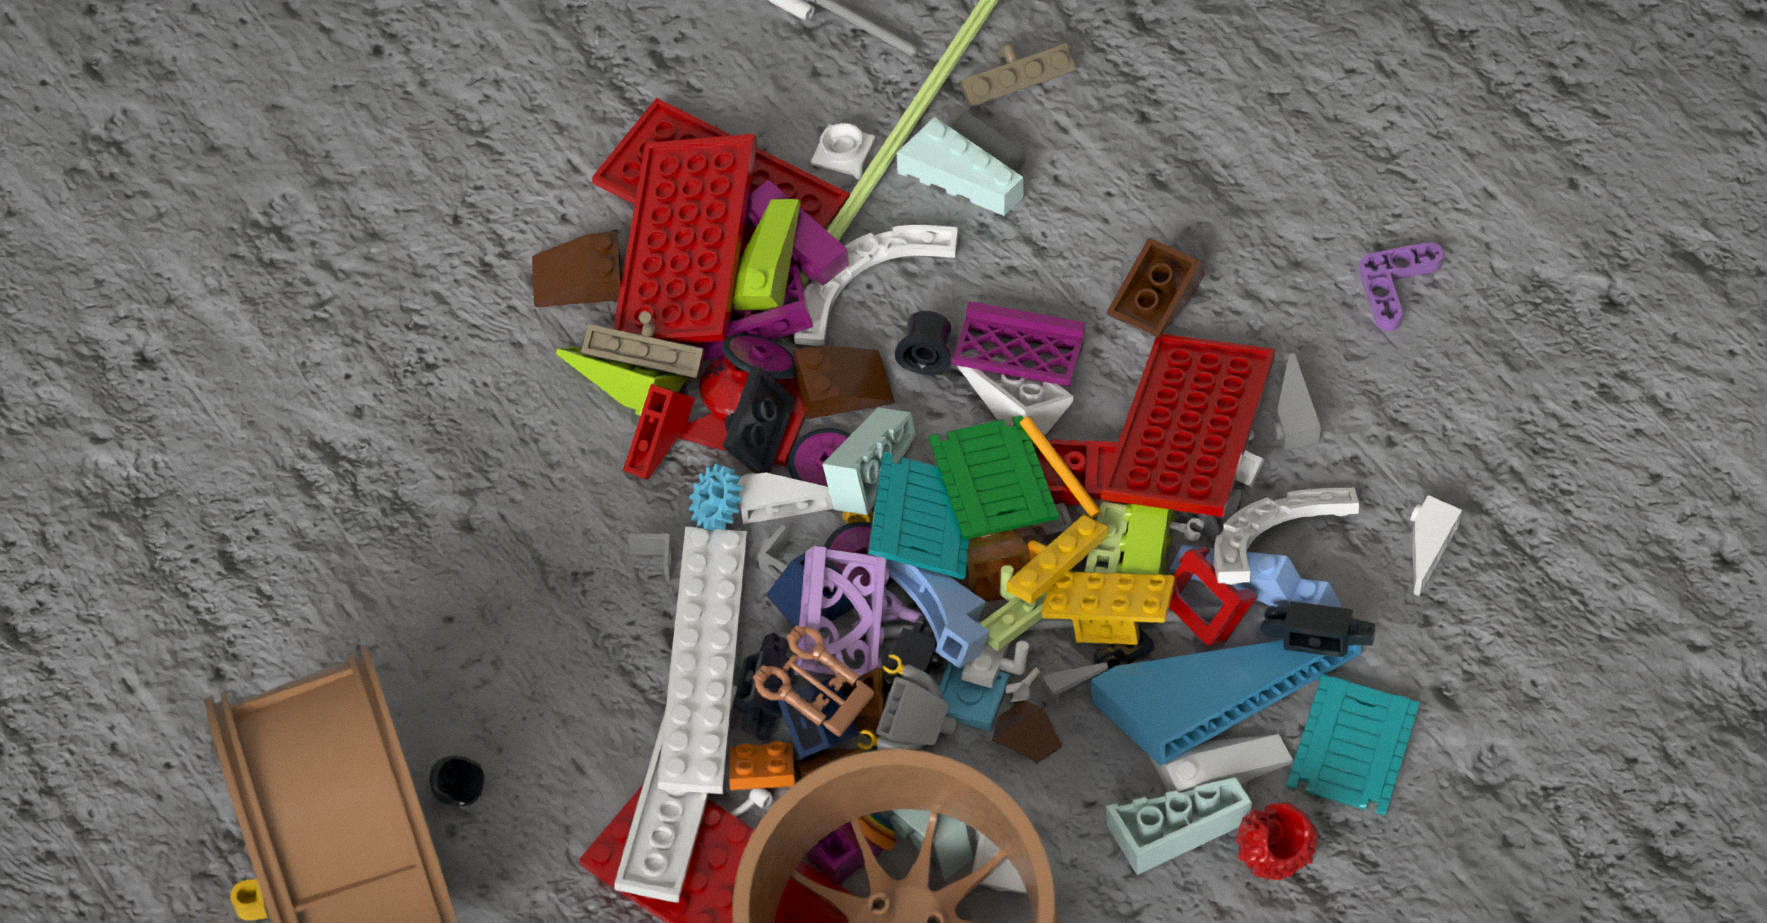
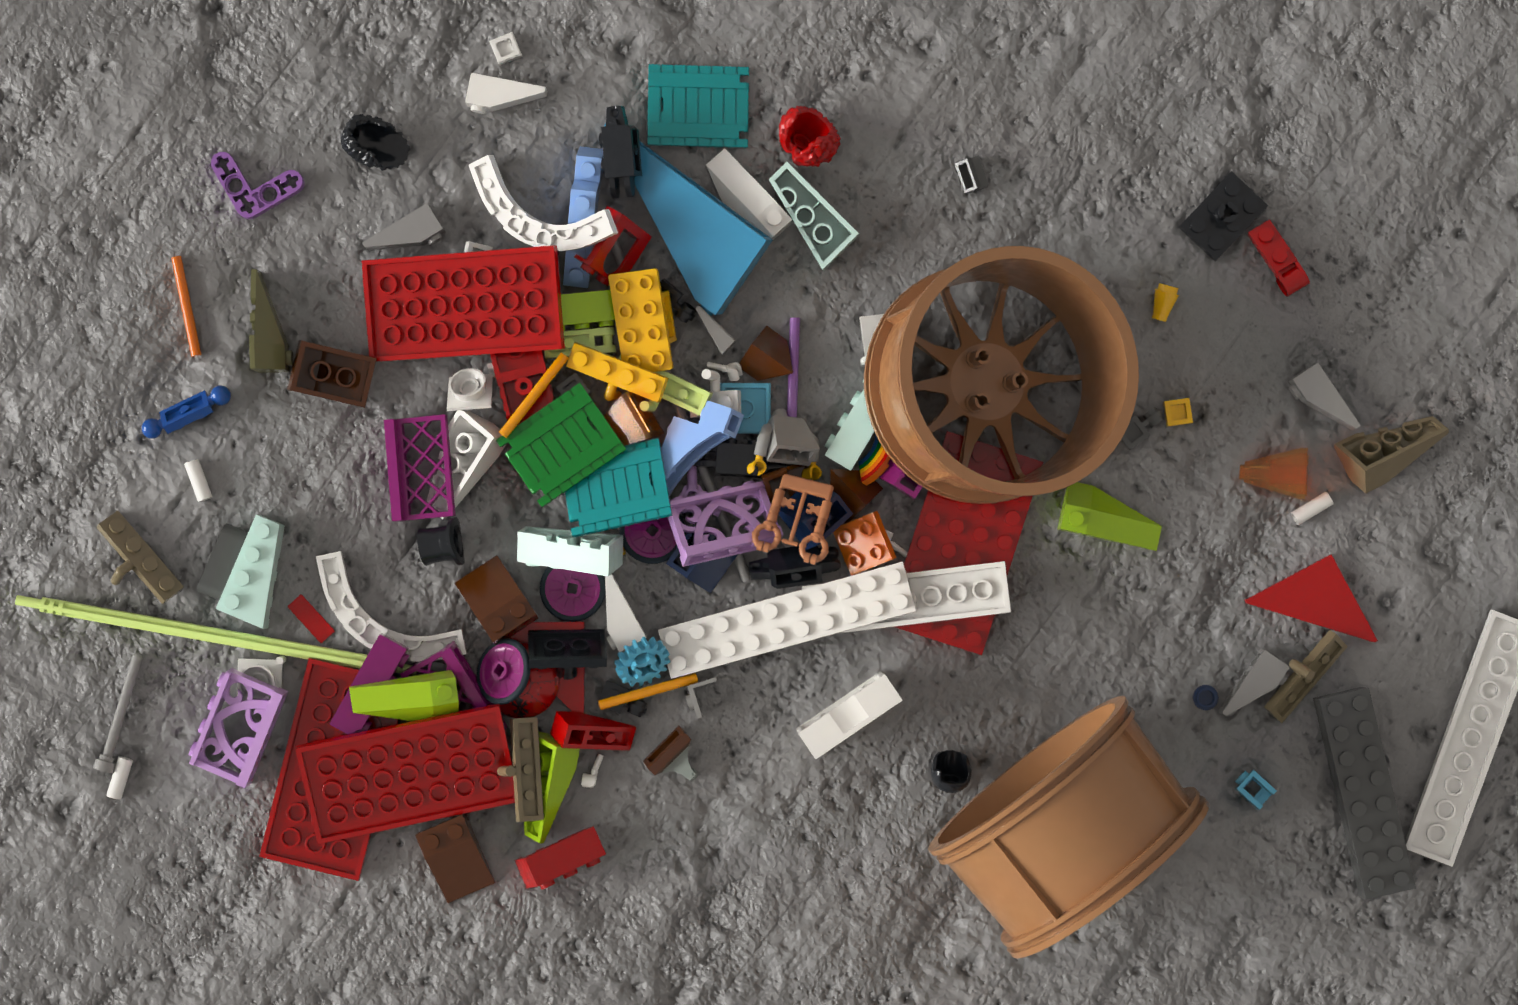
camera: 115 degrees left, 30 degrees up
light grey bracket [758,524,789,579] -> none
none -> blue plate [141,385,231,439]
none -> orange bar [171,256,202,357]
none -> white hinge [184,459,212,502]
none -> lavender fence [189,668,289,788]
none -> olive wedge [249,269,293,373]
none -> red sticker [288,594,335,643]
none -> black piece [340,114,410,171]
none -> white hat [447,363,496,411]
none -> white tile [489,32,523,66]
none -> red wedge [514,826,606,890]
none -> white hand [581,754,604,788]
none -> black plate [597,680,647,717]
none -> light orange bar [598,673,698,710]
none -> reddish brown piece [643,726,698,782]
none -> medium lavender bar [787,318,800,417]
none -> white tile [796,672,902,759]

